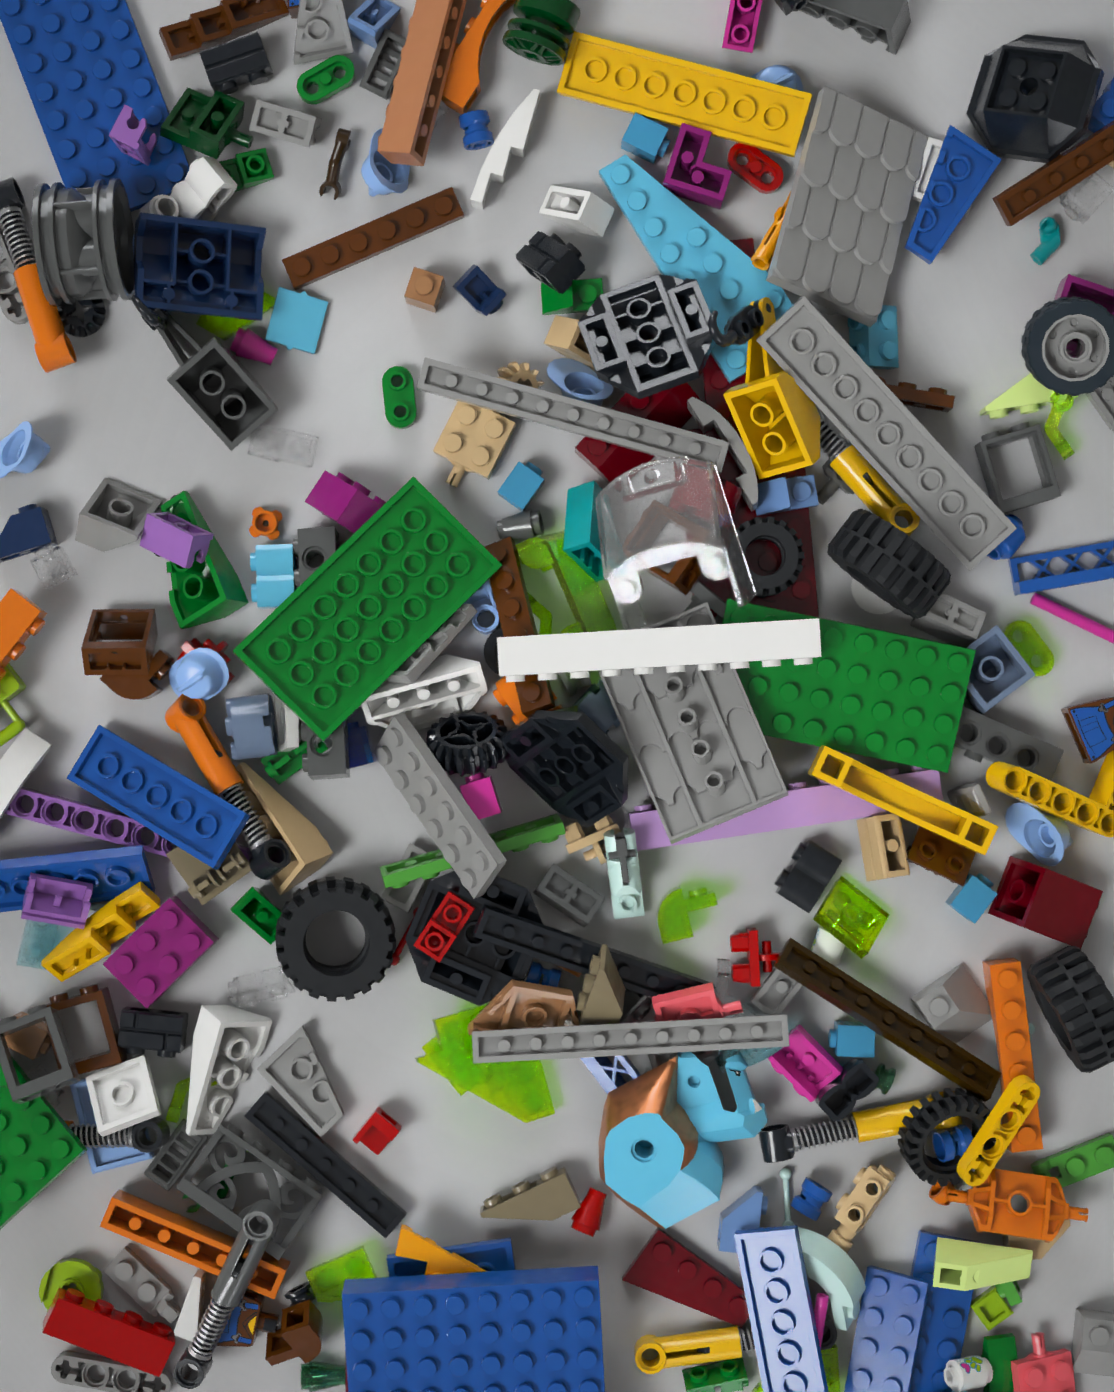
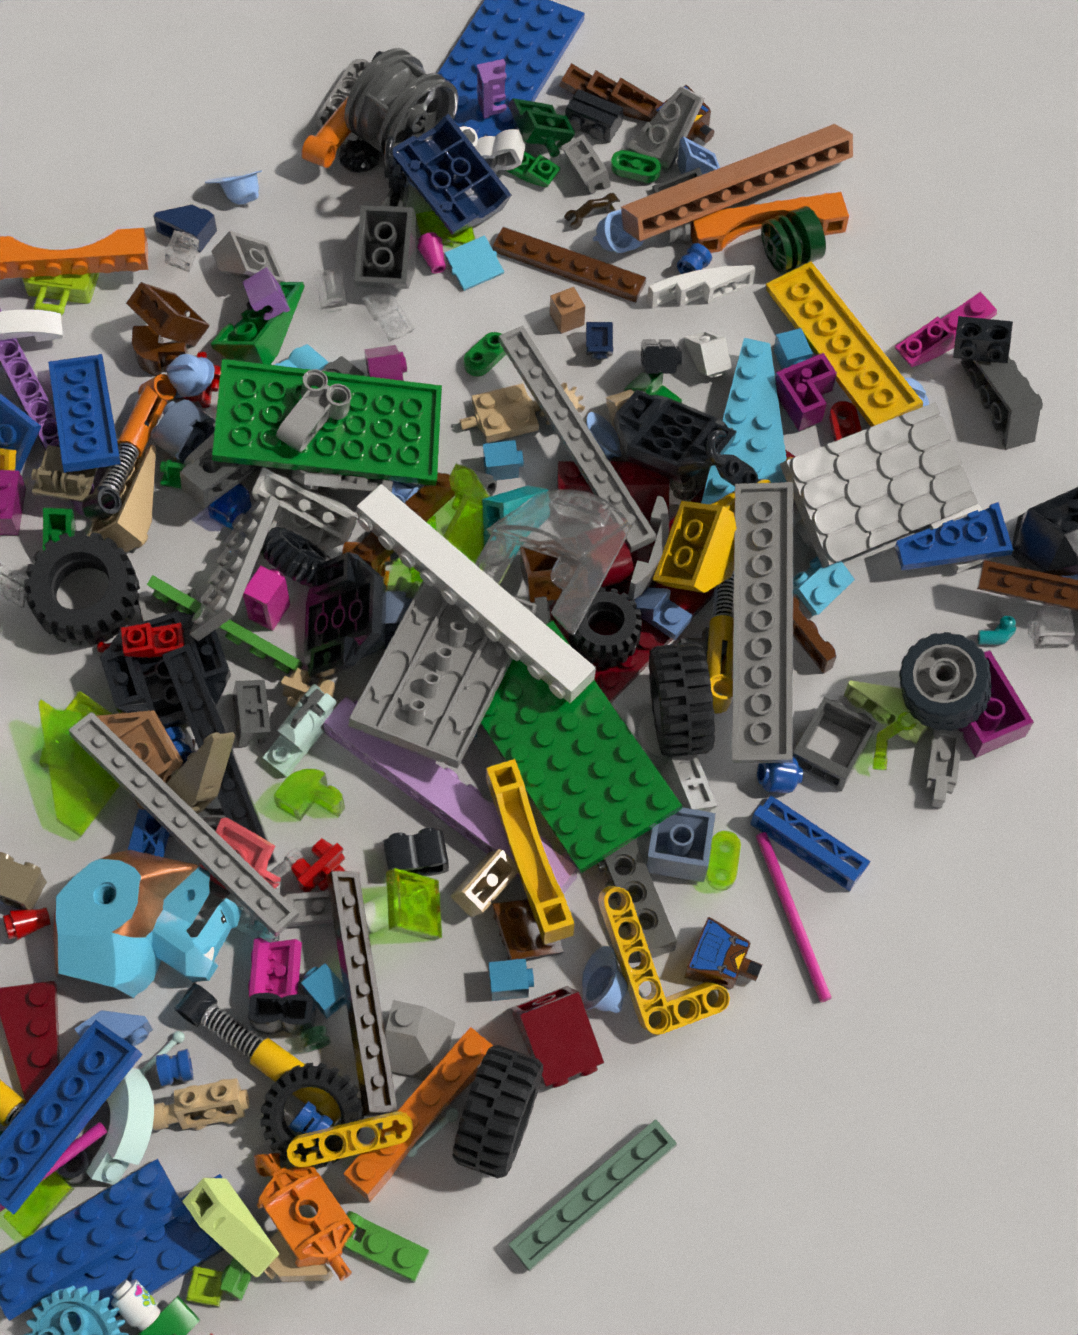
camera: 45 degrees right, 25 degrees down
orange plate [249,507,283,540] -> none
light grey slope [947,783,992,817] -> none
none -> light grey piece [276,369,351,452]
none -> clear slope [313,267,347,313]

